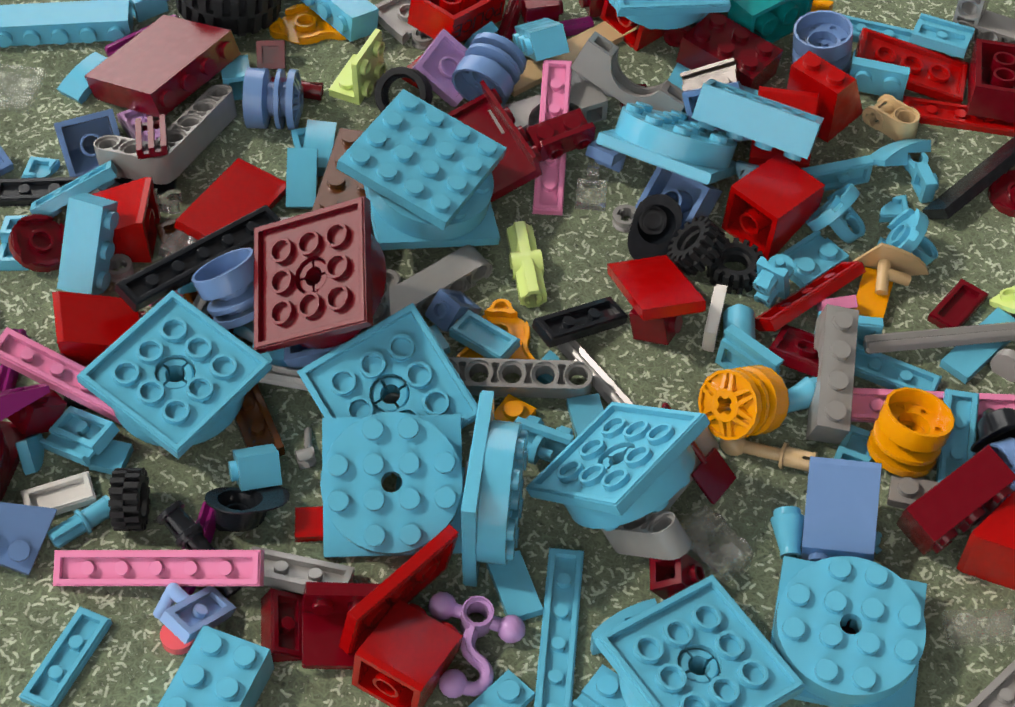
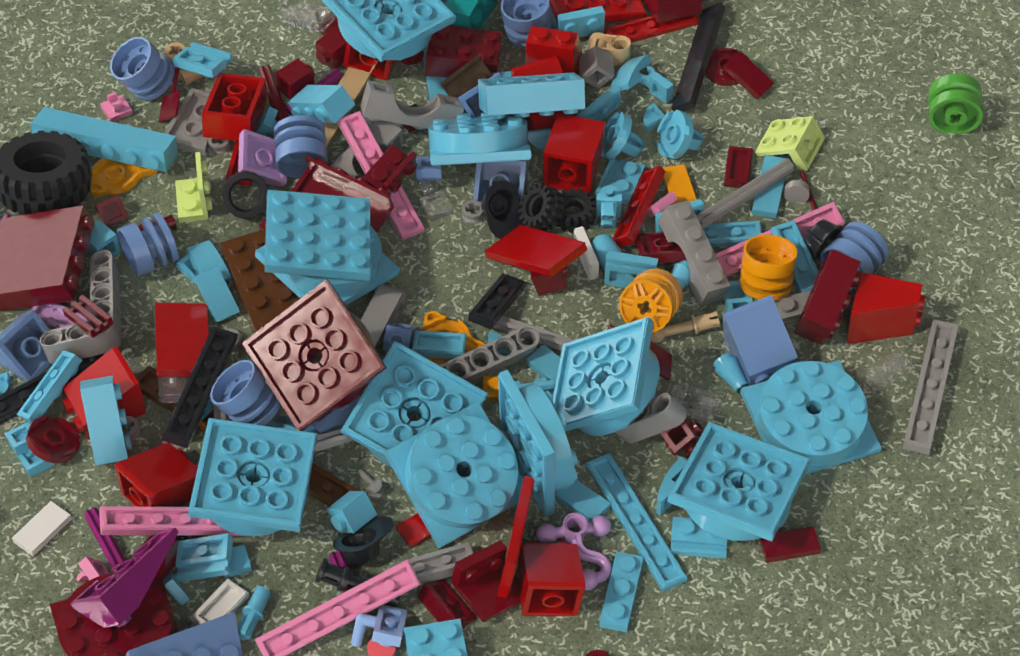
camera: 30 degrees left, 0 degrees up
black tyre [108,468,151,531] -> none
yellowish green piece [506,221,547,308] -> none
tan shield [853,242,929,295] -> none
none -> light grey brick [579,45,614,88]

